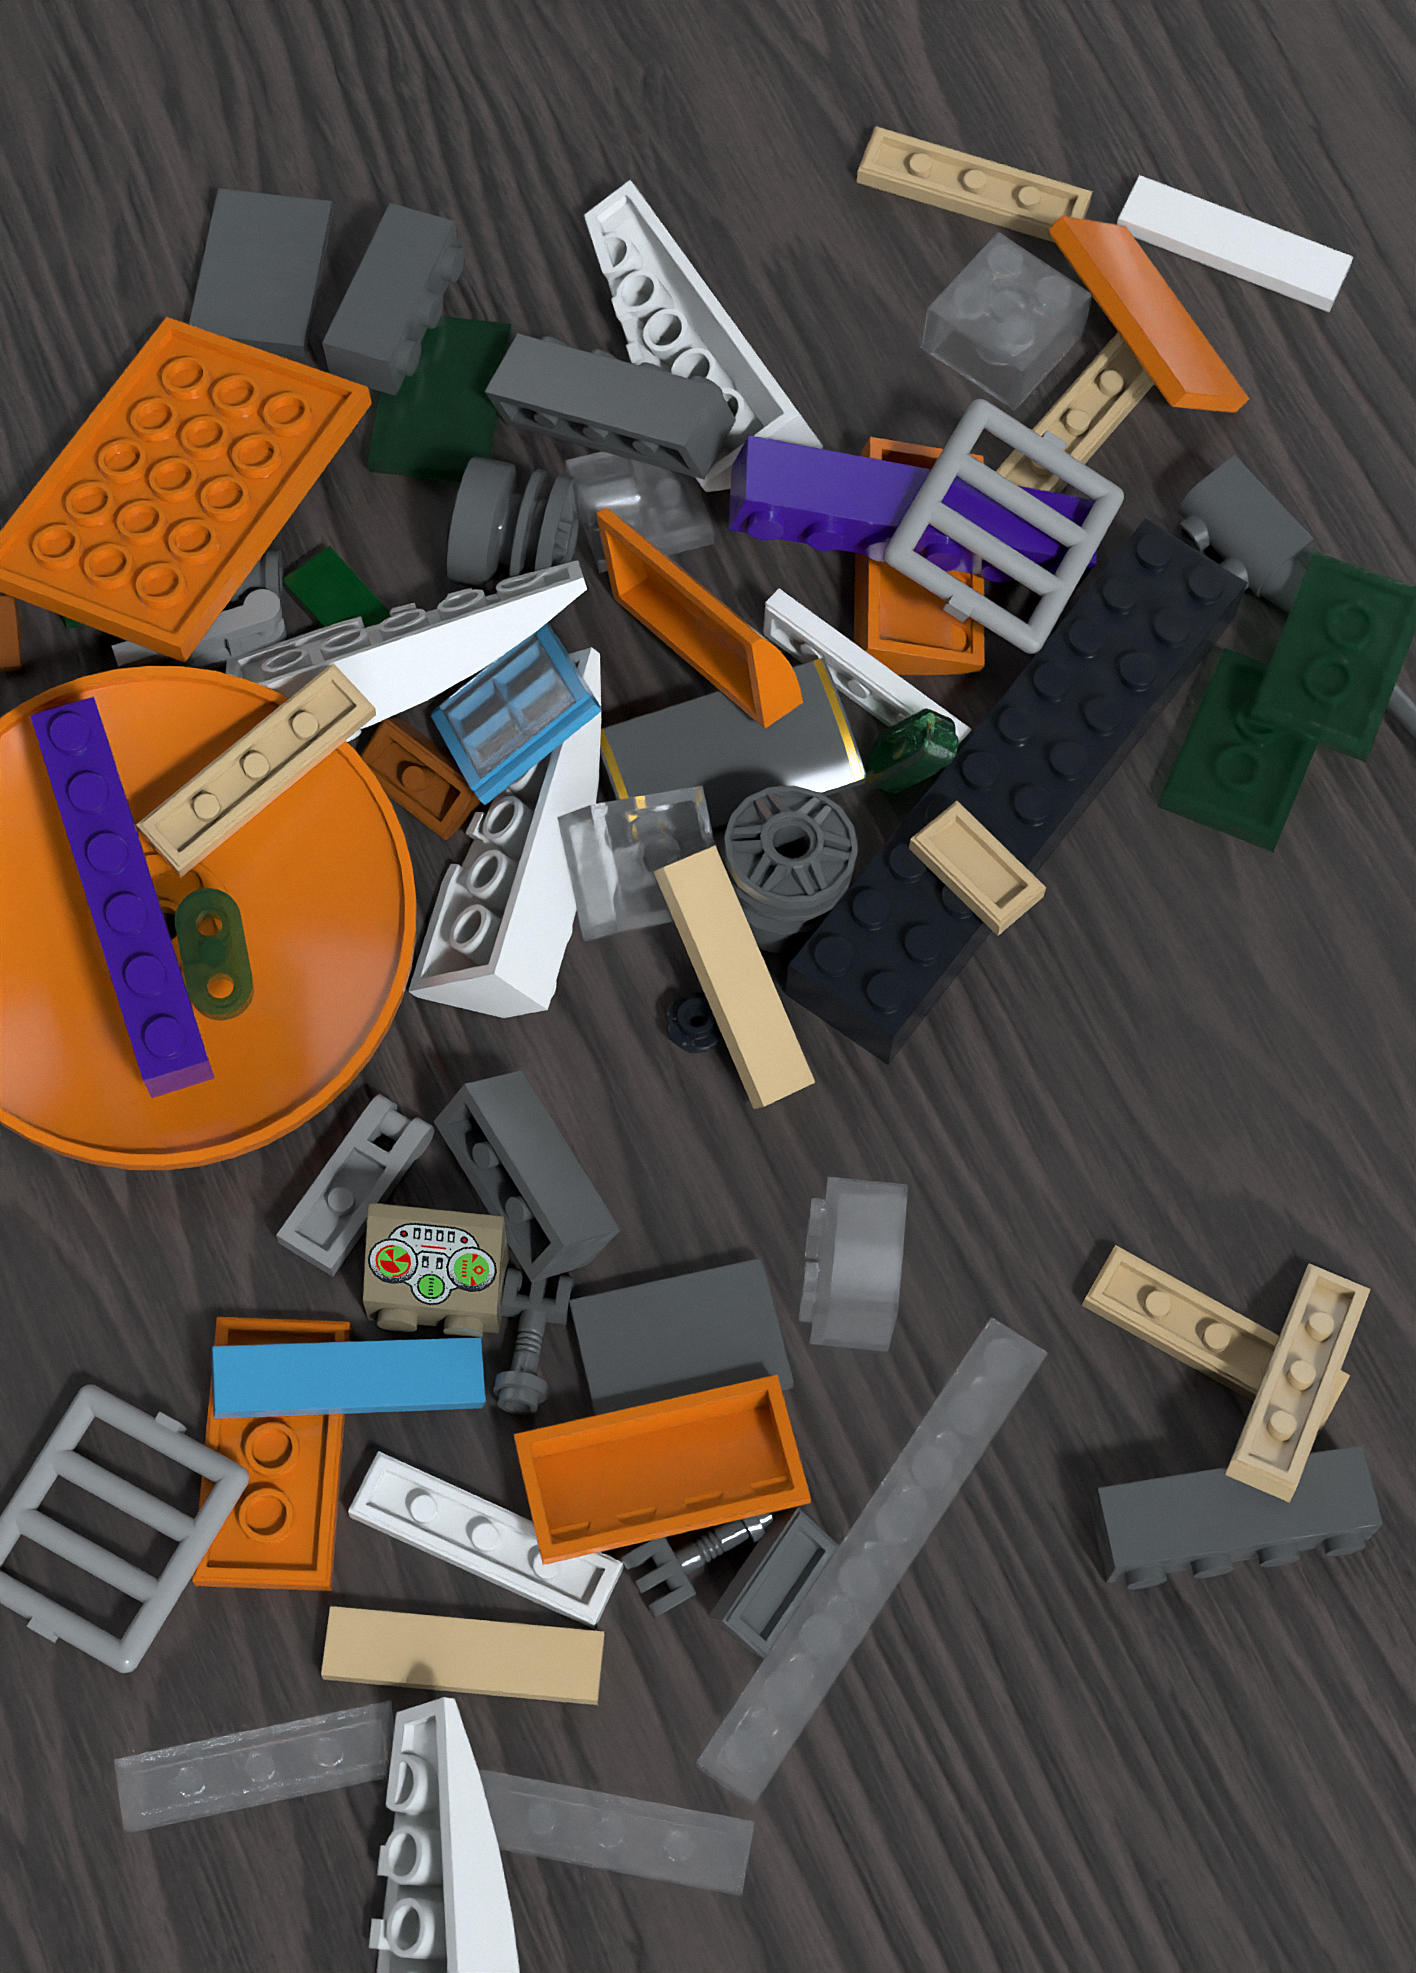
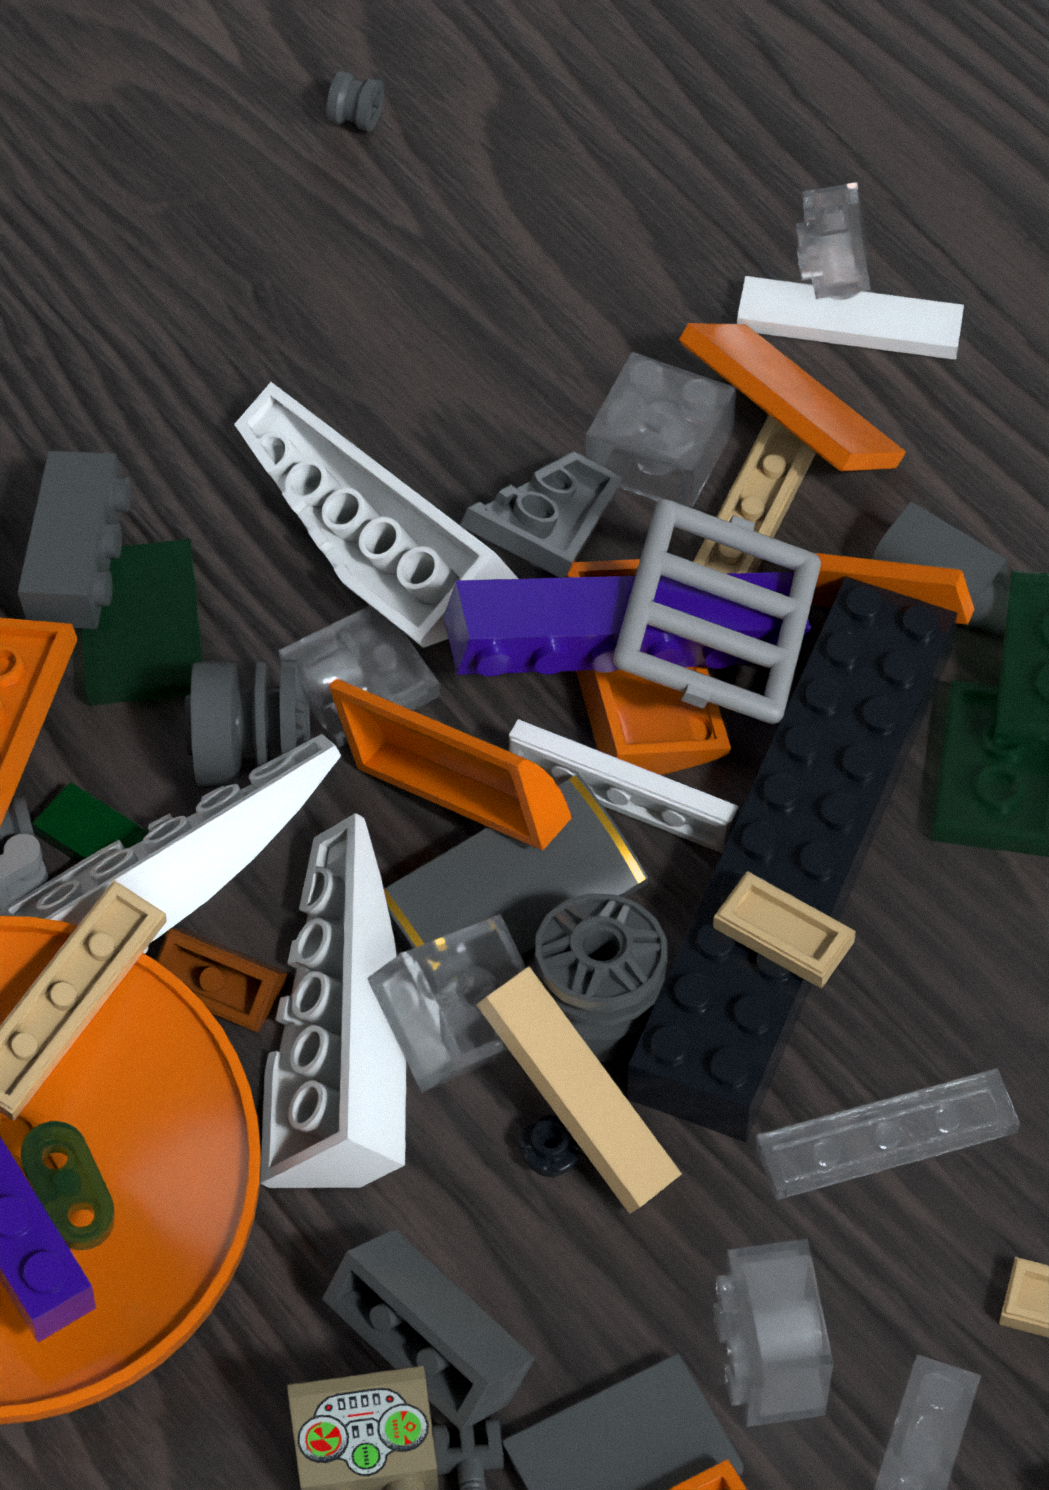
camera: 10 degrees left, 10 degrees down
light grey plate [276,1094,435,1277] -> none
clear piece [431,623,602,805] -> none
dark grey brick [485,333,736,480] -> none
tan tile [857,127,1092,242] -> none
clear green plate [865,708,959,794] -> none
none -> dark grey wing [460,451,624,578]
none -> clear tile [756,1068,1020,1200]
none -> orange tile [794,553,975,625]
none -> clear brick [796,182,871,300]

